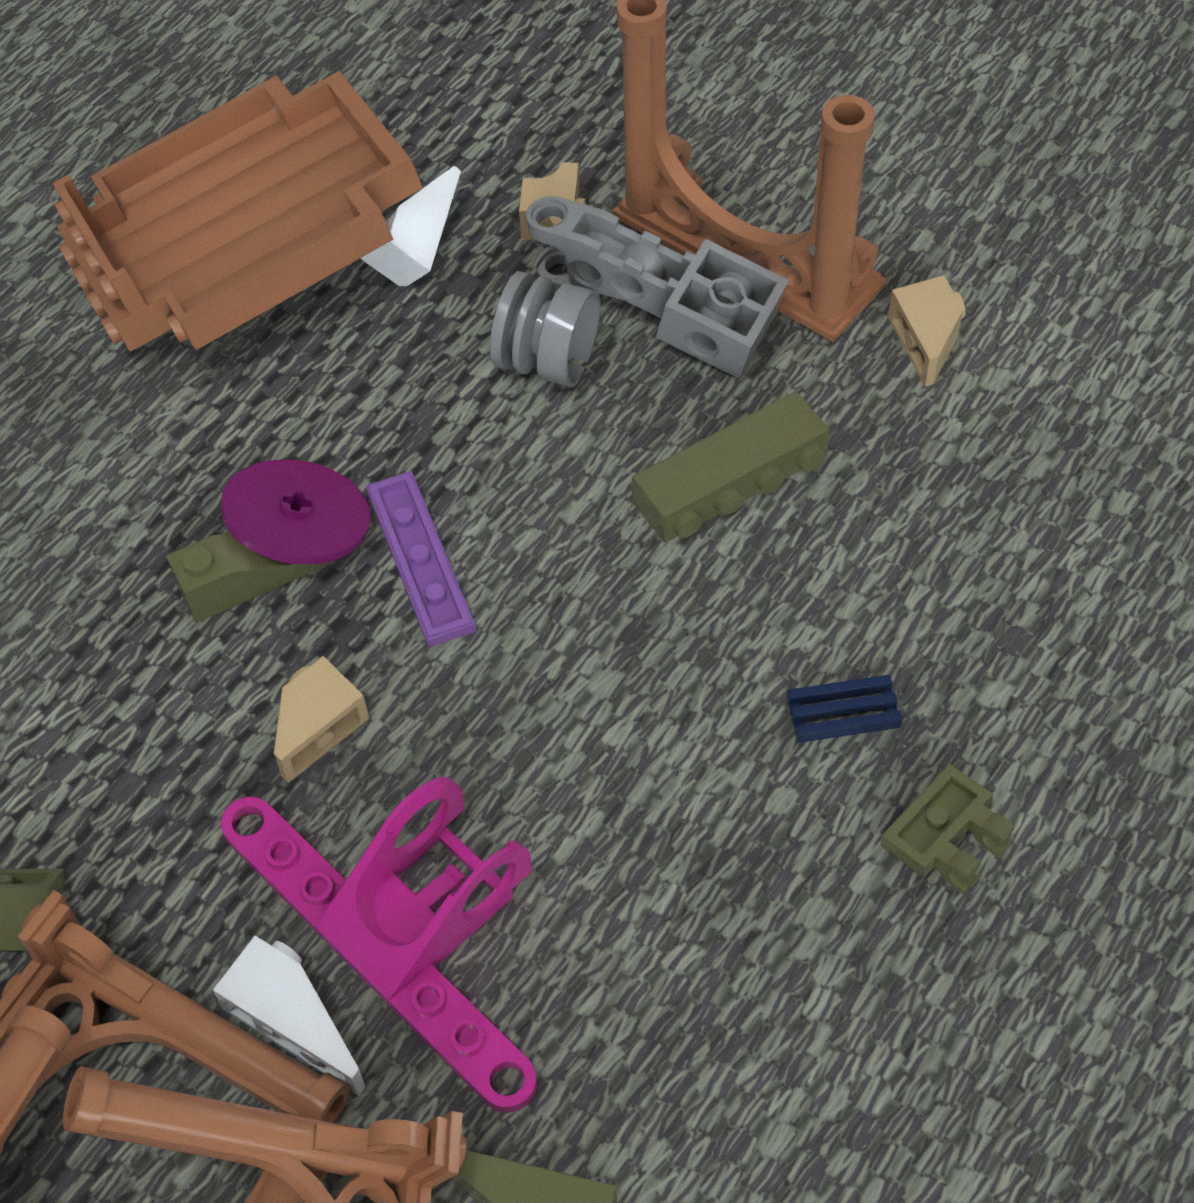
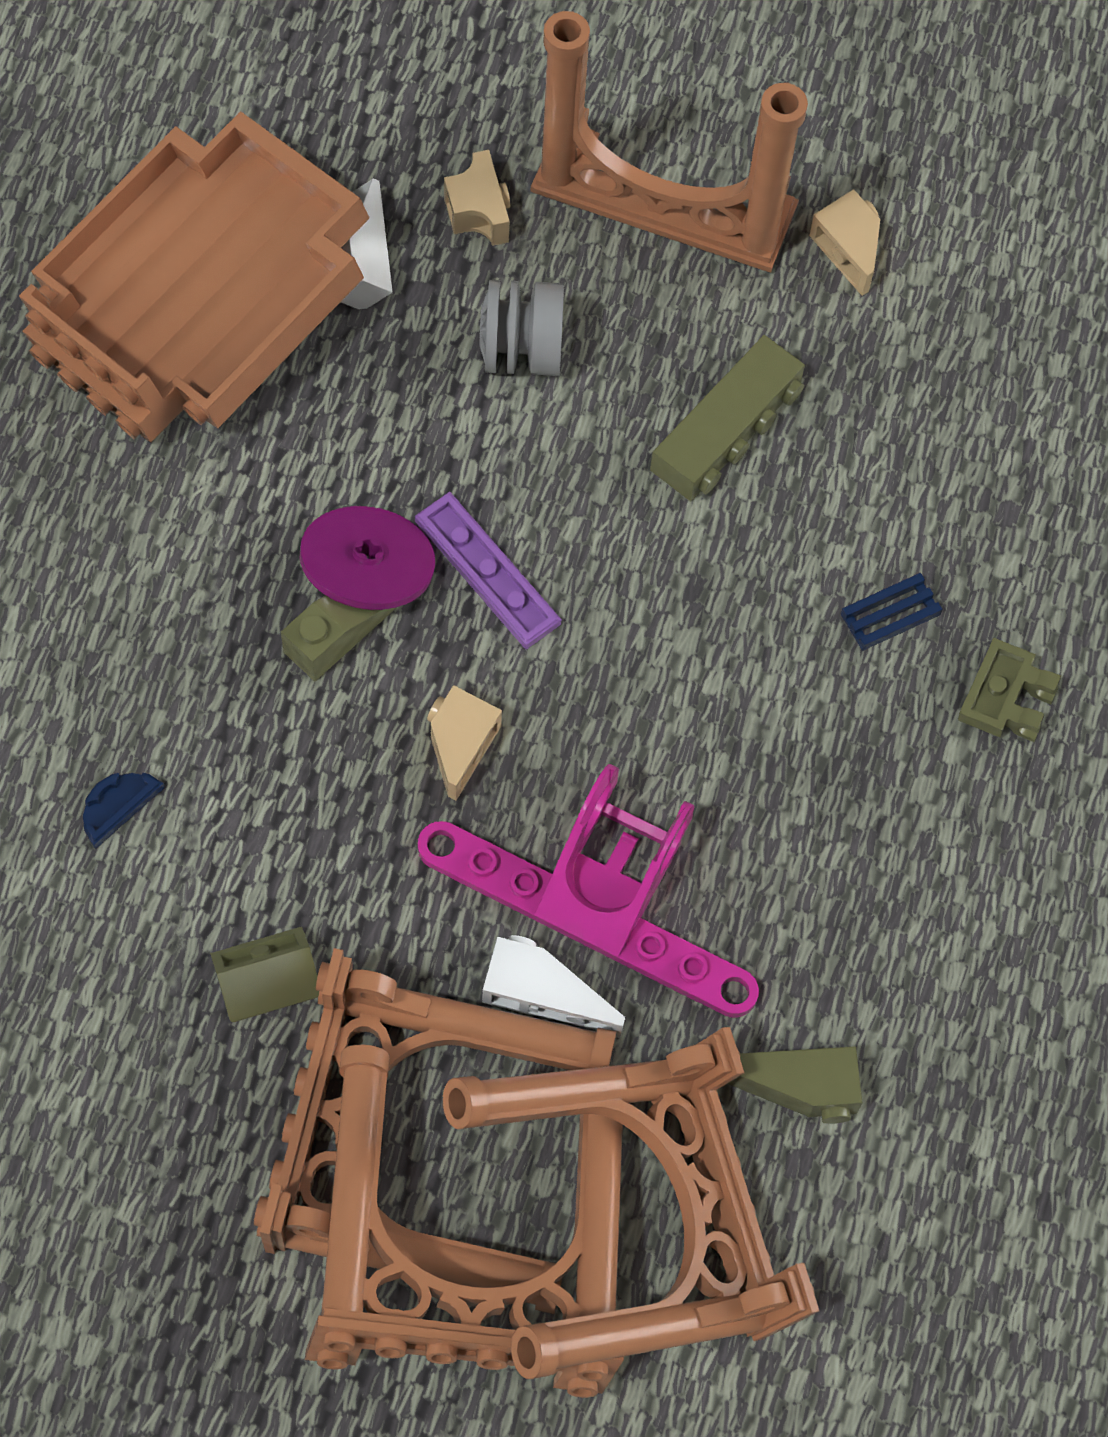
camera: 25 degrees left, 10 degrees up
light grey brick [526,196,789,379] -> none

